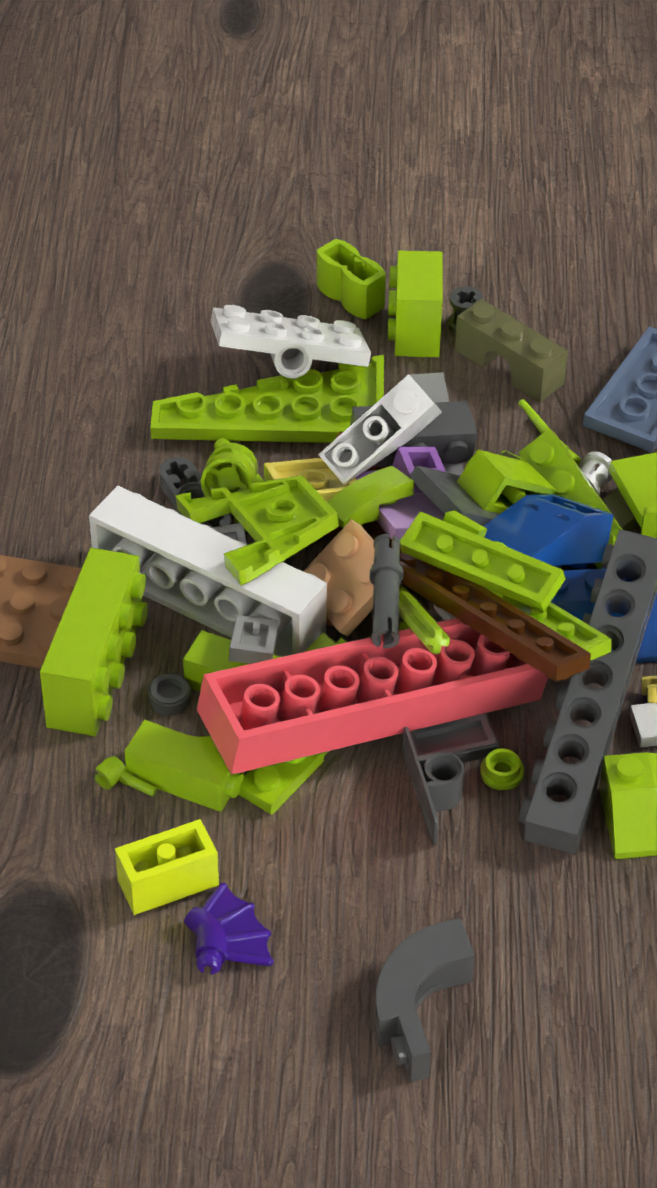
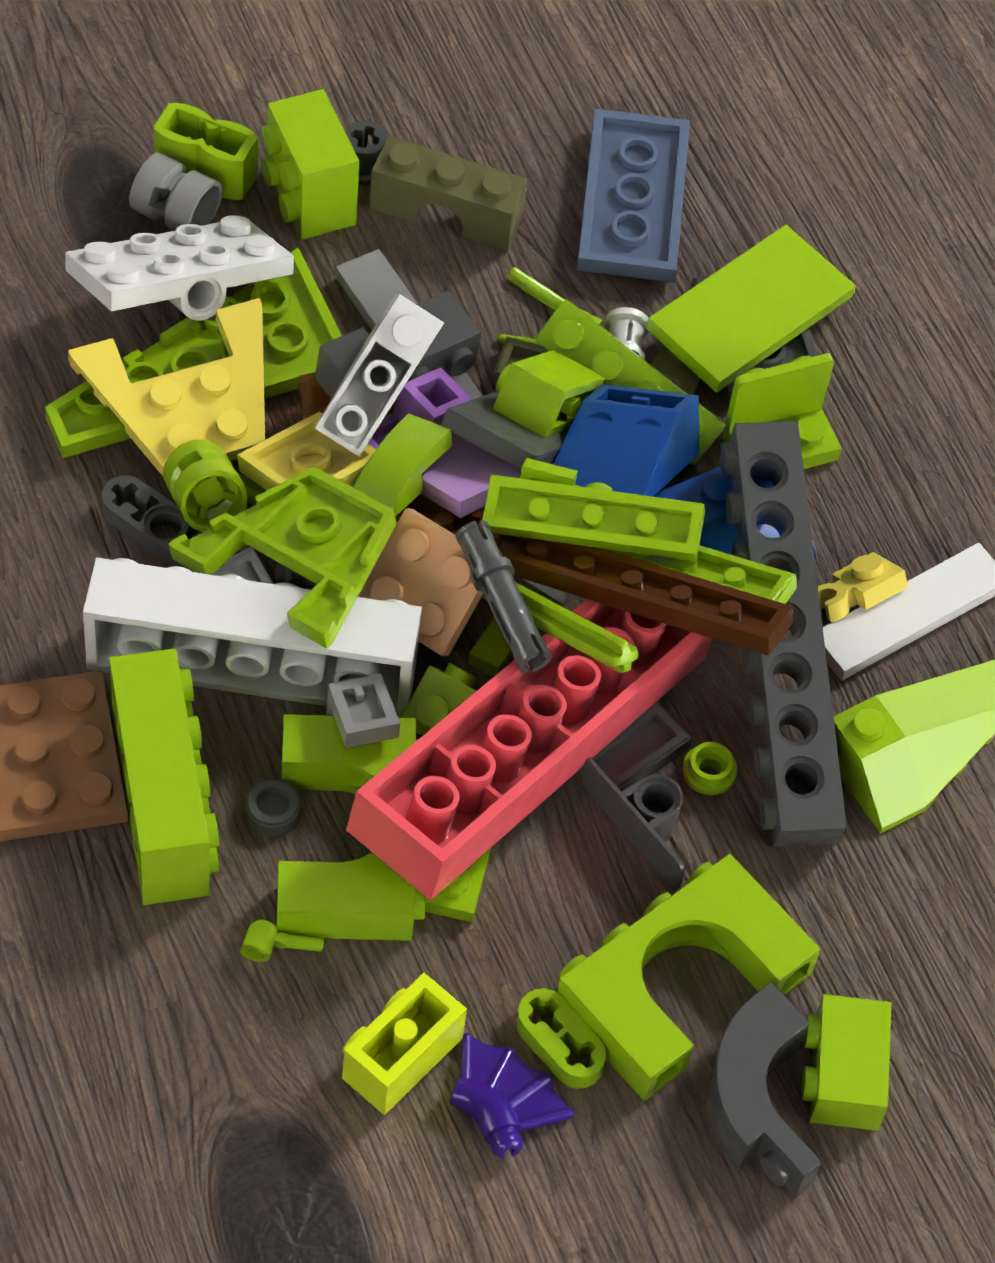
camera: 30 degrees left, 10 degrees up
none -> light yellow wing [68,298,265,476]
none -> light grey wheel [129,152,222,231]
none -> lime beam [516,988,606,1089]
none -> lime arch [557,854,821,1102]
none -> lime brick [801,994,892,1131]

